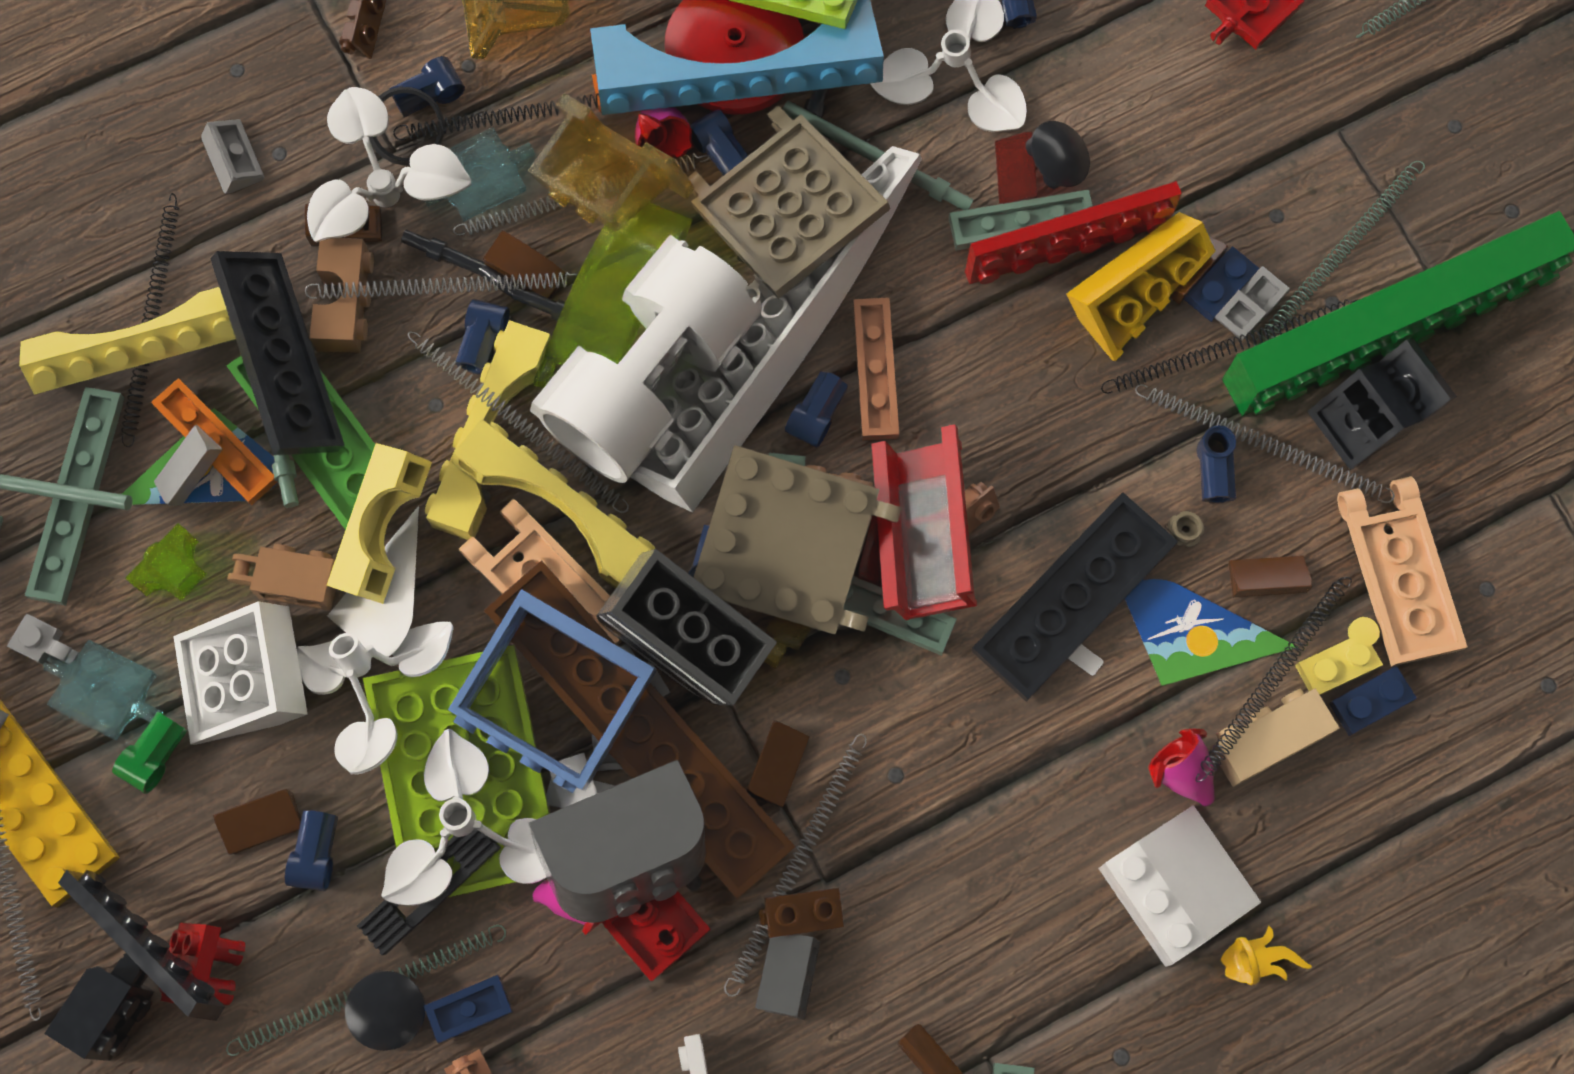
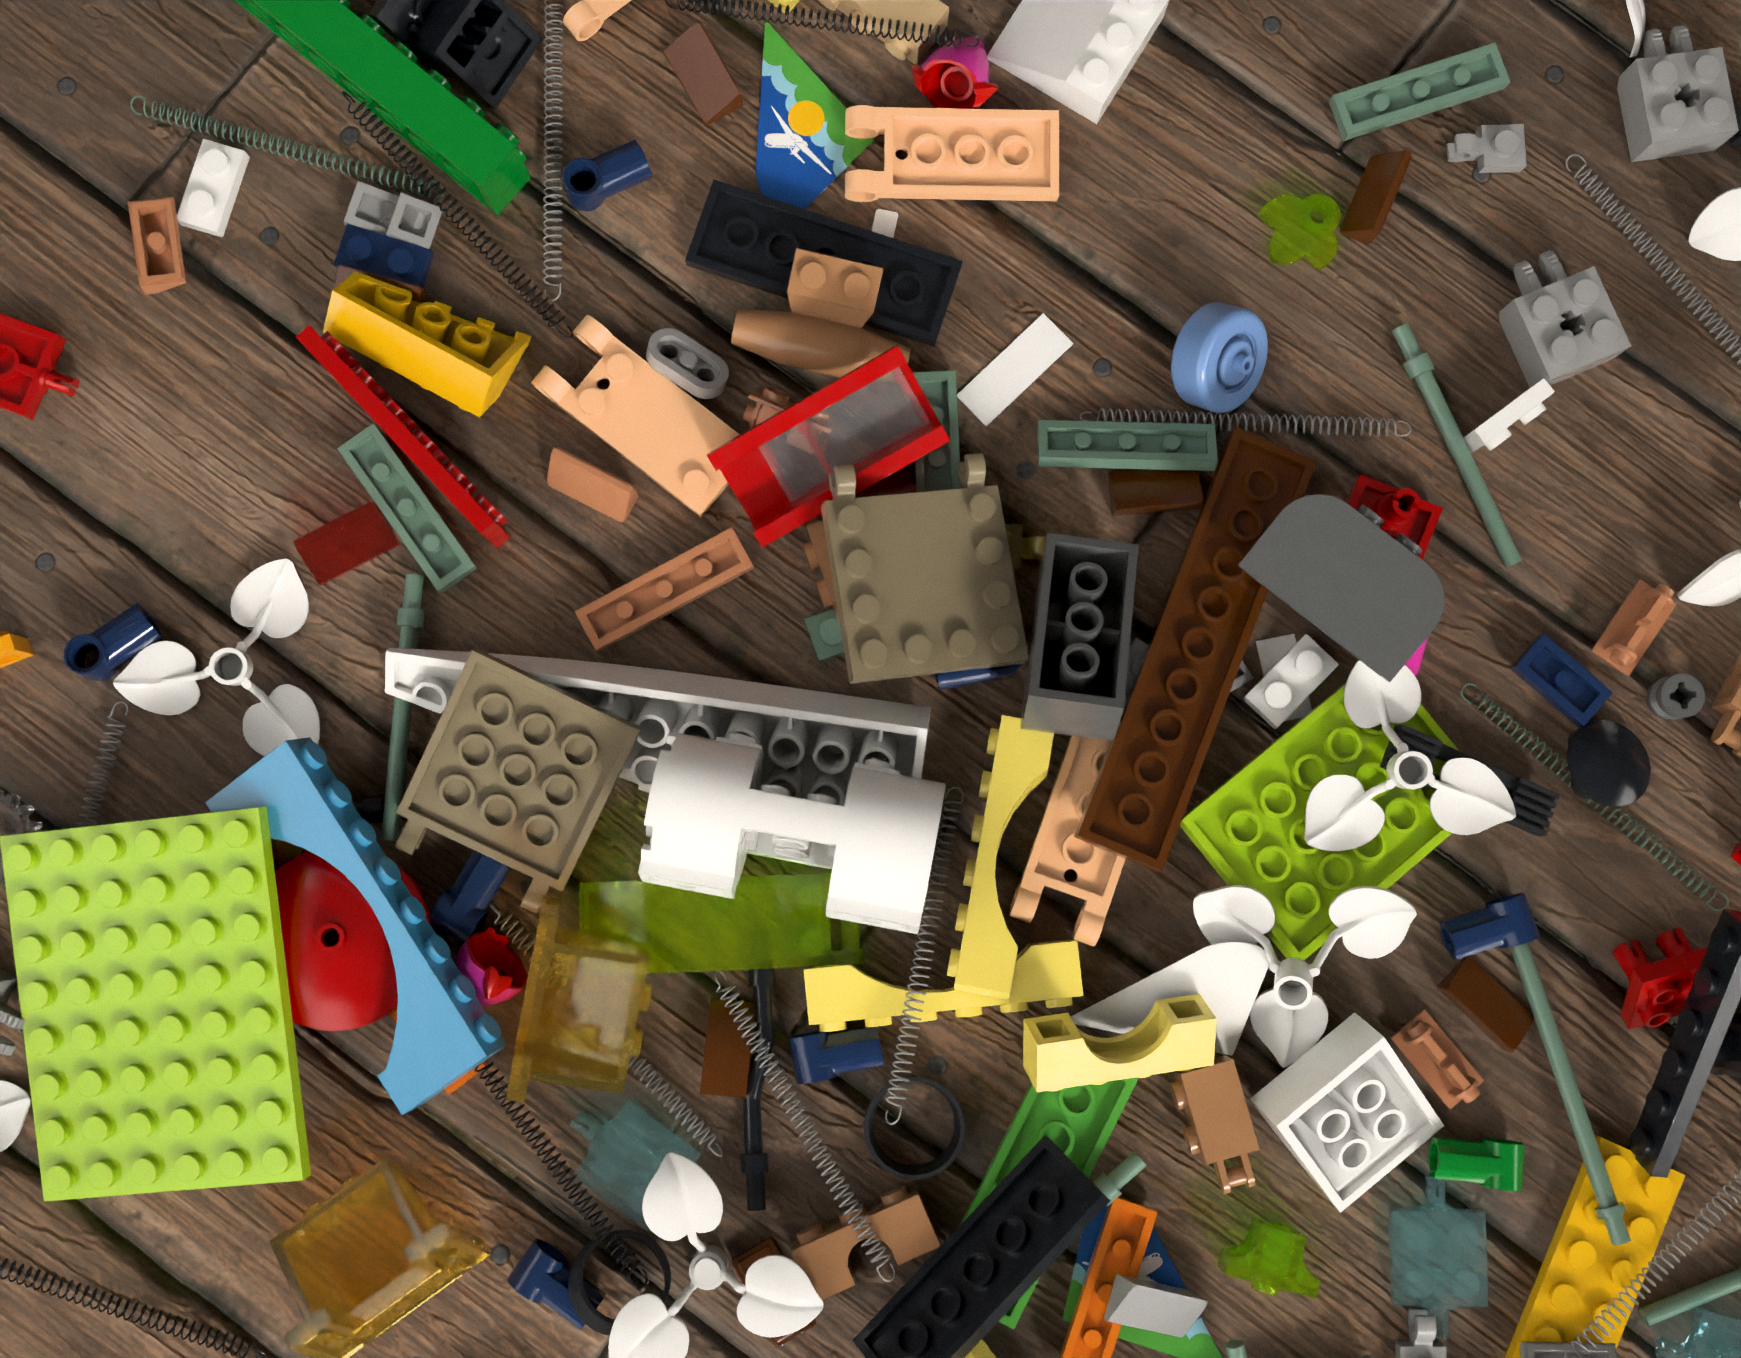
camera: 120 degrees left, 10 degrees up
medium blue window [448,589,657,793] -> none
dark grey hinge [755,934,821,1020] -> none
reddish brown hinge [759,888,844,938] -> none
dark blue piece [784,371,848,448] -> none
black dish [1026,121,1090,189] -> none
dark tan plate [1167,511,1204,547] -> none
none -> nougat slope [128,197,187,295]
none -> white plate [177,139,250,237]
none -> light nougat hinge [531,315,740,518]
none -> nougat slope [547,447,638,523]
none -> light grey plate [646,328,729,399]
none -> medium nougat plate [731,248,911,383]
none -> light nougat hinge [845,105,1059,202]
none -> black tyre [864,1077,965,1180]
none -> white sticker [957,313,1074,426]
none -> sand green plate [1037,420,1218,471]
none -> medium blue wheel [1171,302,1268,413]
none -> clear neon green plate [1258,194,1341,271]
none -> nougat hinge [1390,1009,1484,1110]
none -> sand green bar [1392,323,1522,568]
none -> sand green bar [1510,943,1631,1245]

